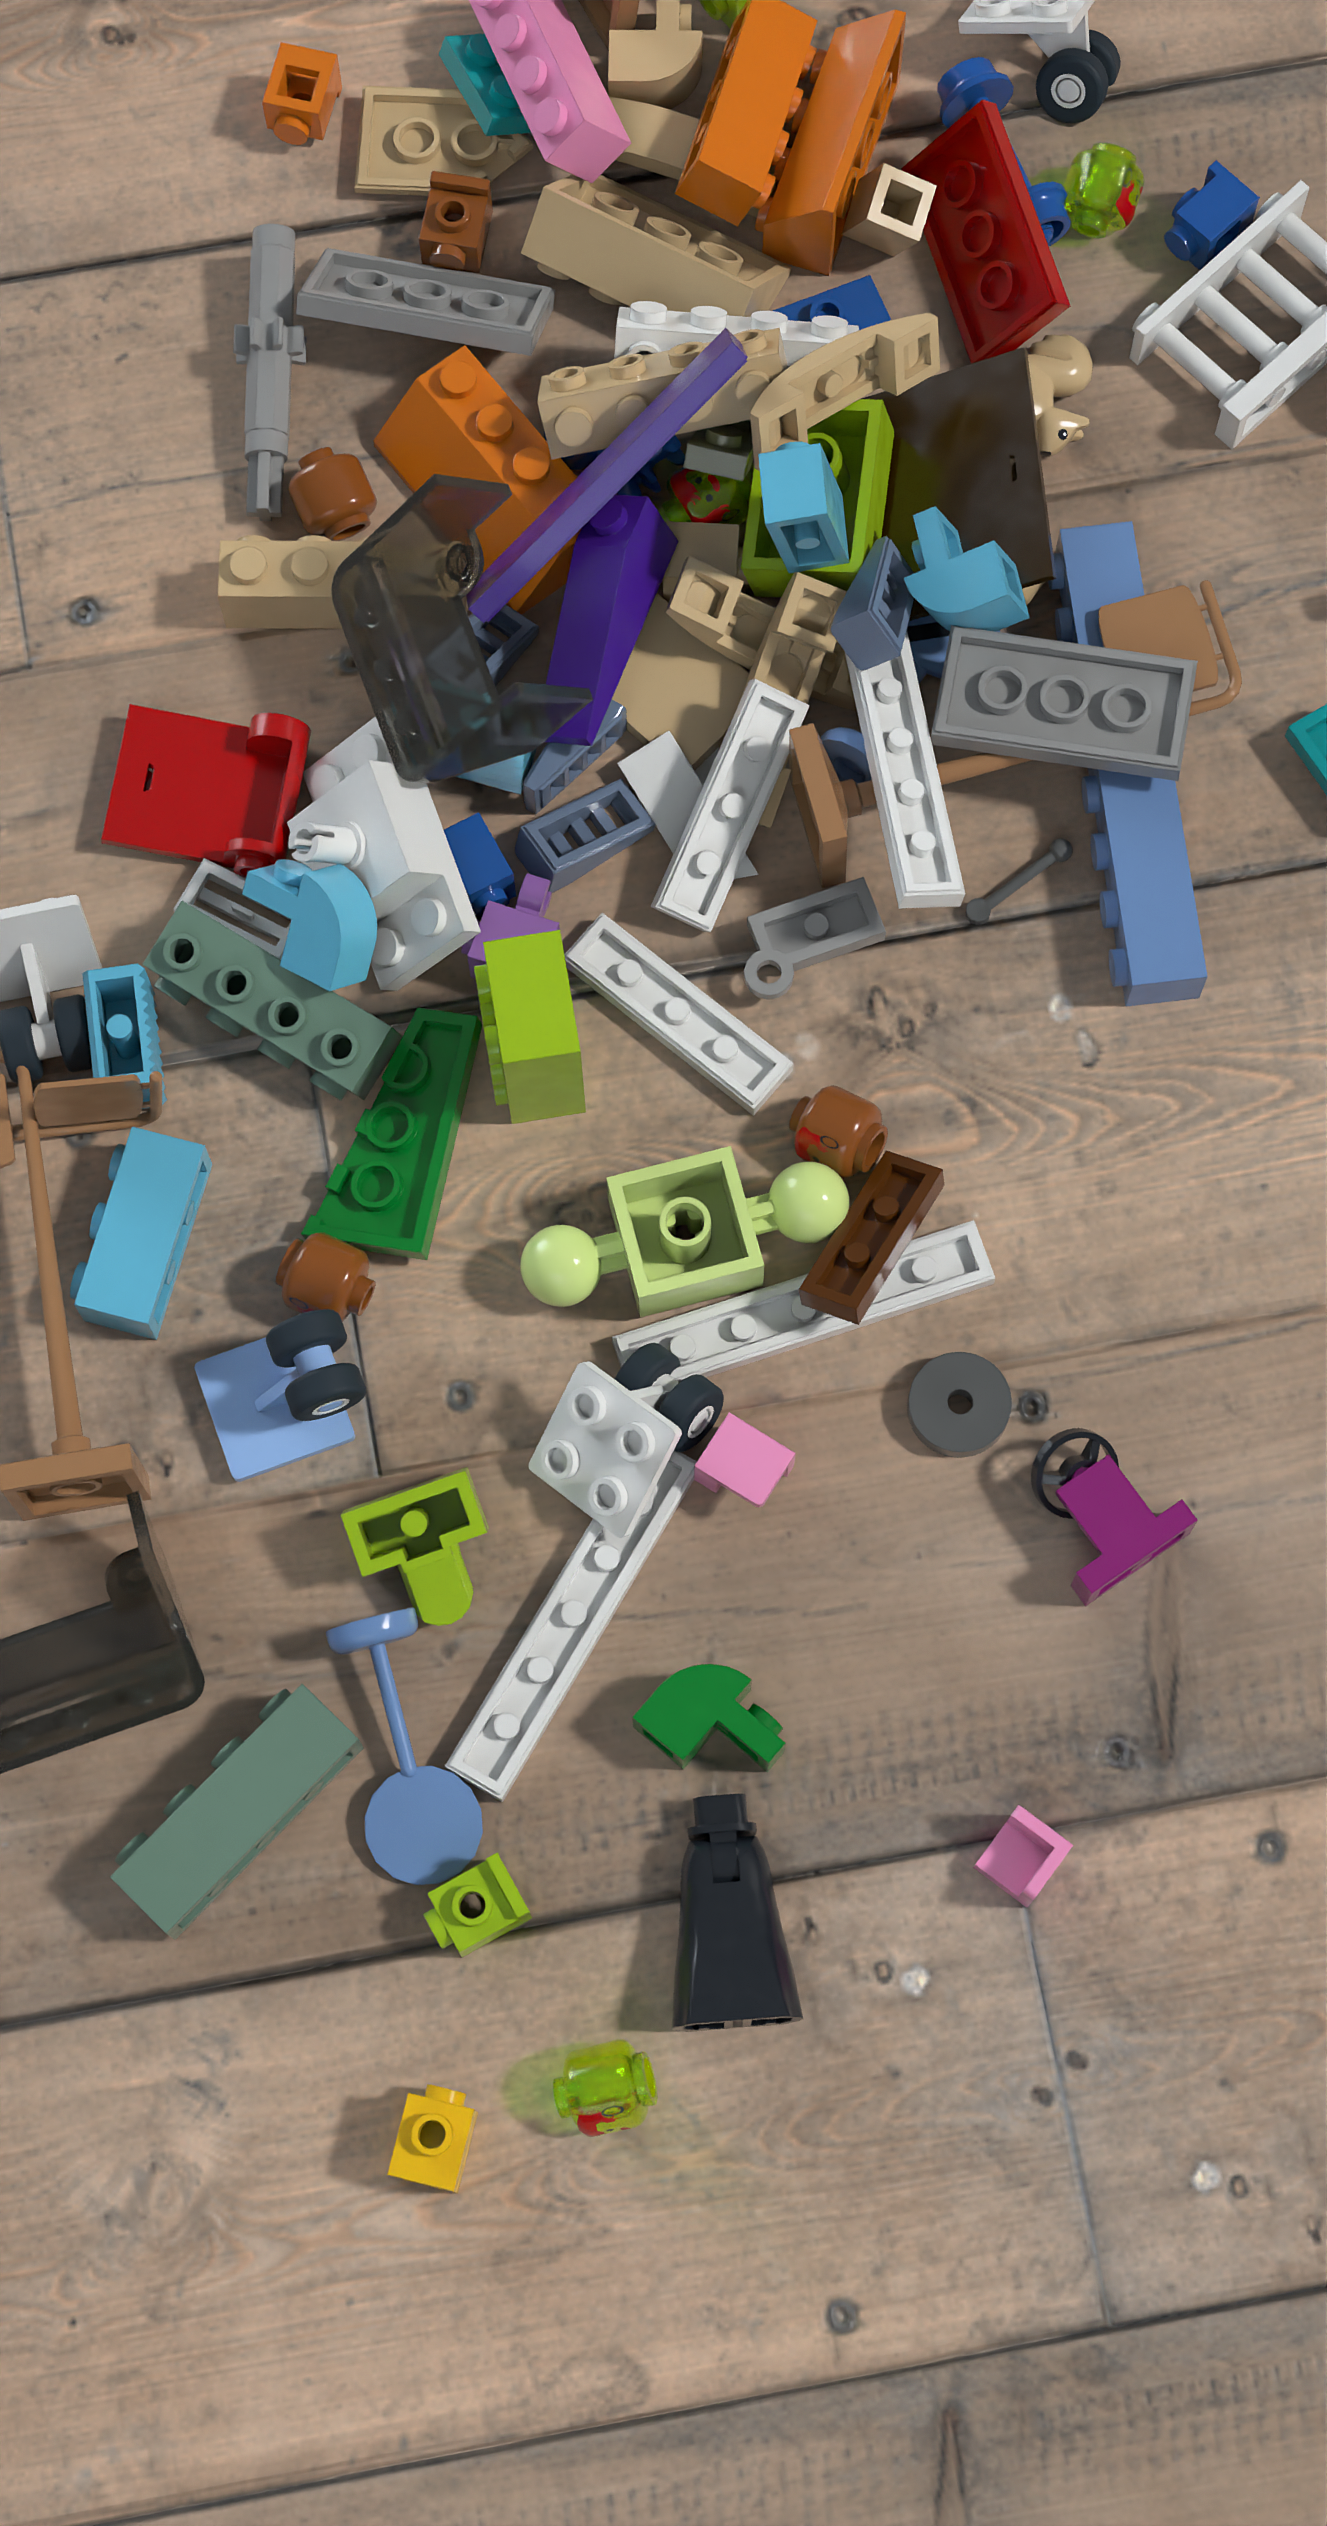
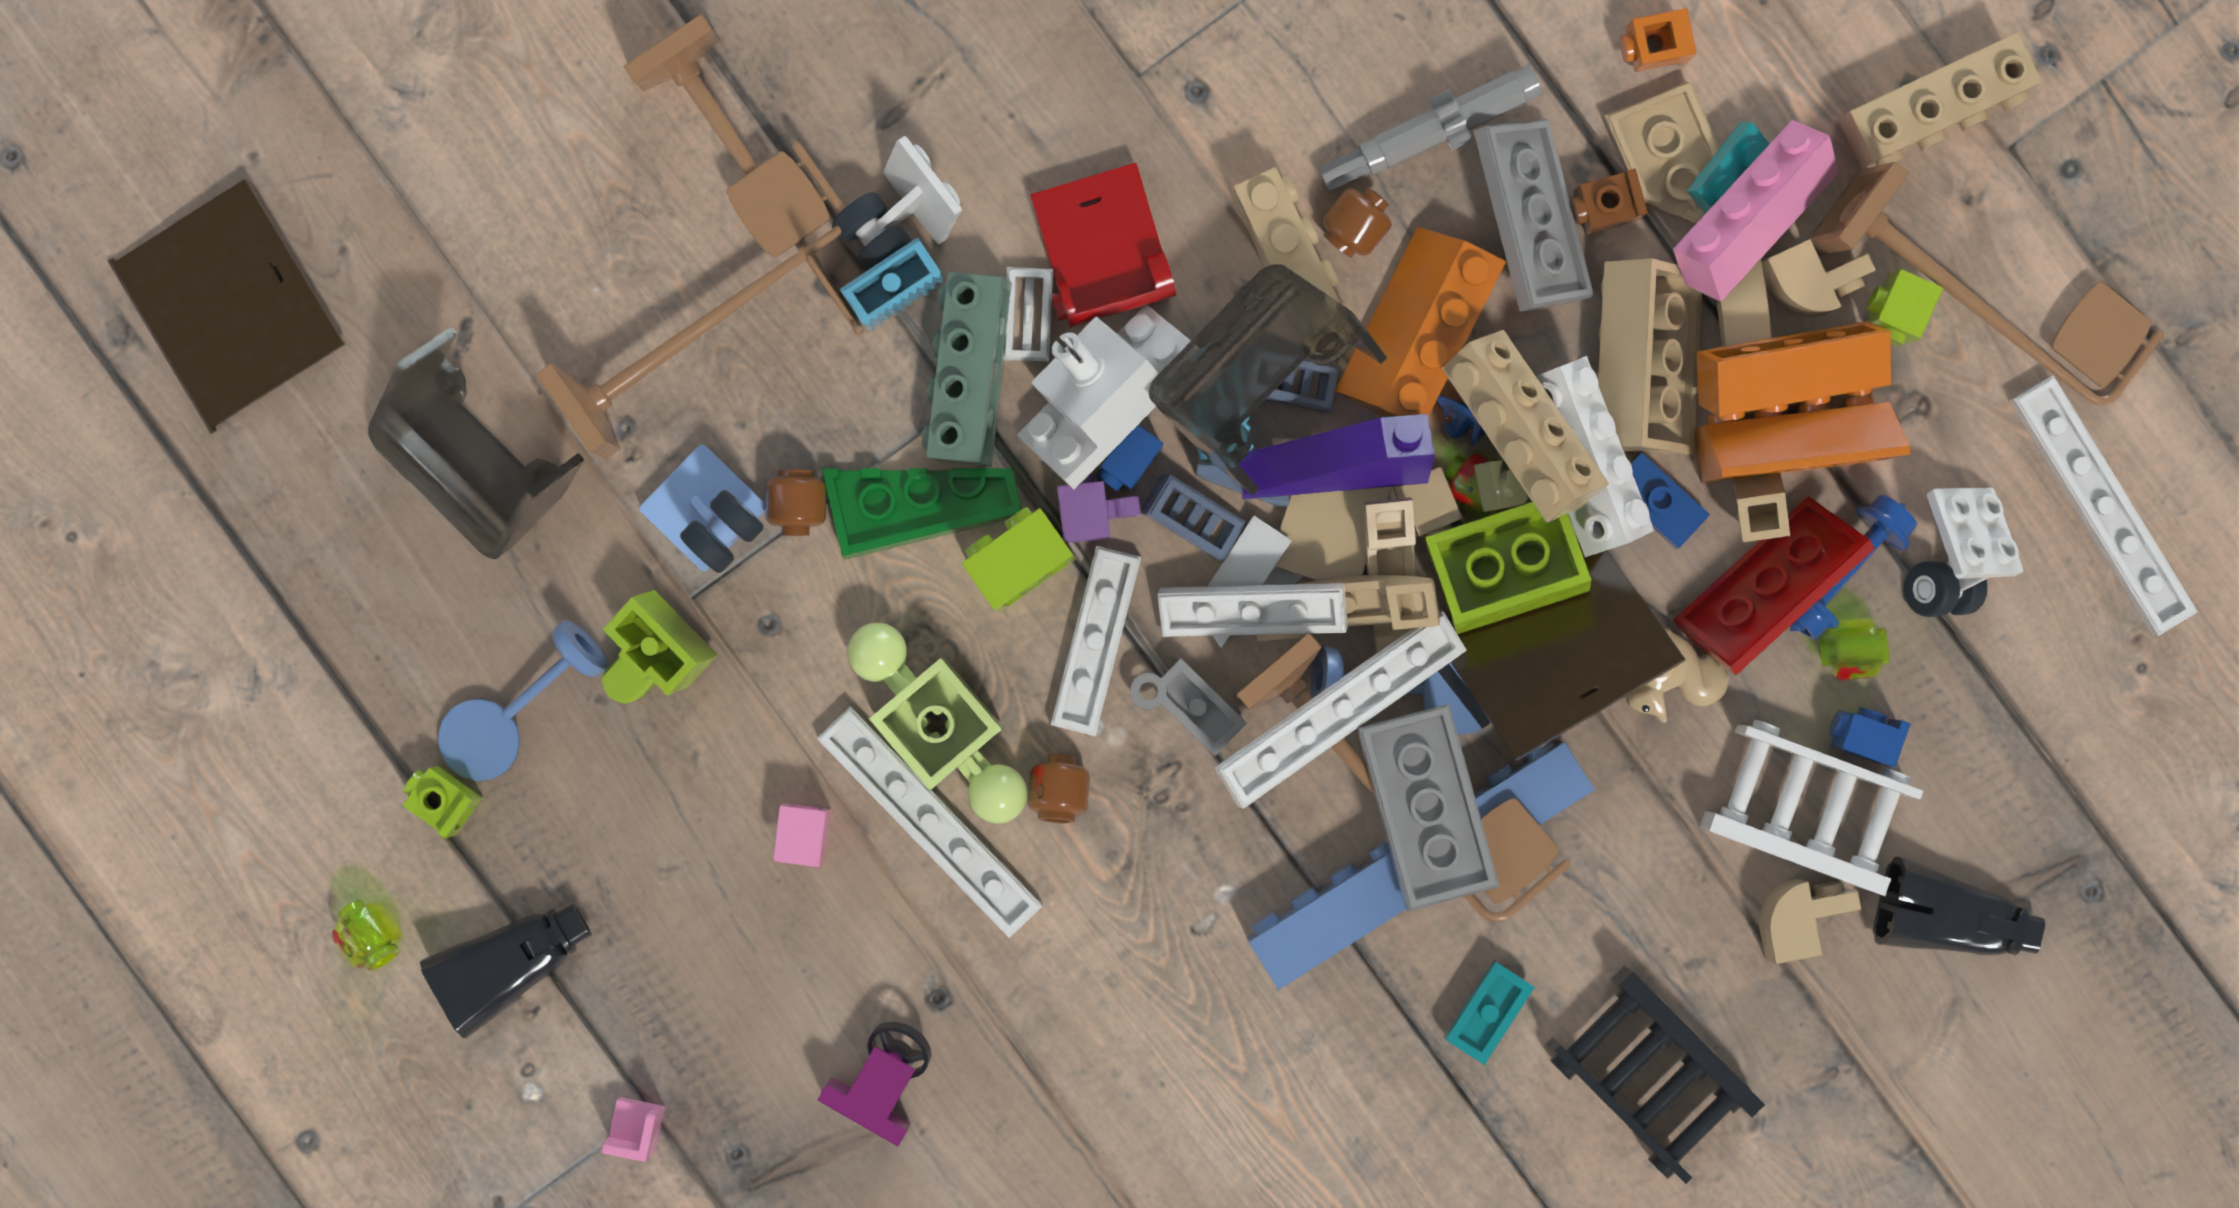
camera: 65 degrees right, 15 degrees up
medium azure brick [70,1127,213,1340] -> none
sand green brick [110,1684,364,1940] -> none
medium azure brick [242,859,377,991] -> none
yellow brick [387,2084,478,2193] -> none
white tile [445,1451,697,1802] -> none
dark purple tile [465,328,748,623] -> none
white plate [529,1343,724,1538] -> none
green brick [632,1664,786,1772] -> none
tan slope [750,313,940,471] -> none
medium azure brick [758,442,849,573] -> none
reddish brown plate [799,1150,945,1325] -> none
sand blue slope [830,536,914,670] -> none
medium azure brick [904,506,1030,632] -> none
dark grey piece [907,1352,1012,1458] -> none
dark grey hinge [966,838,1073,925] -> none

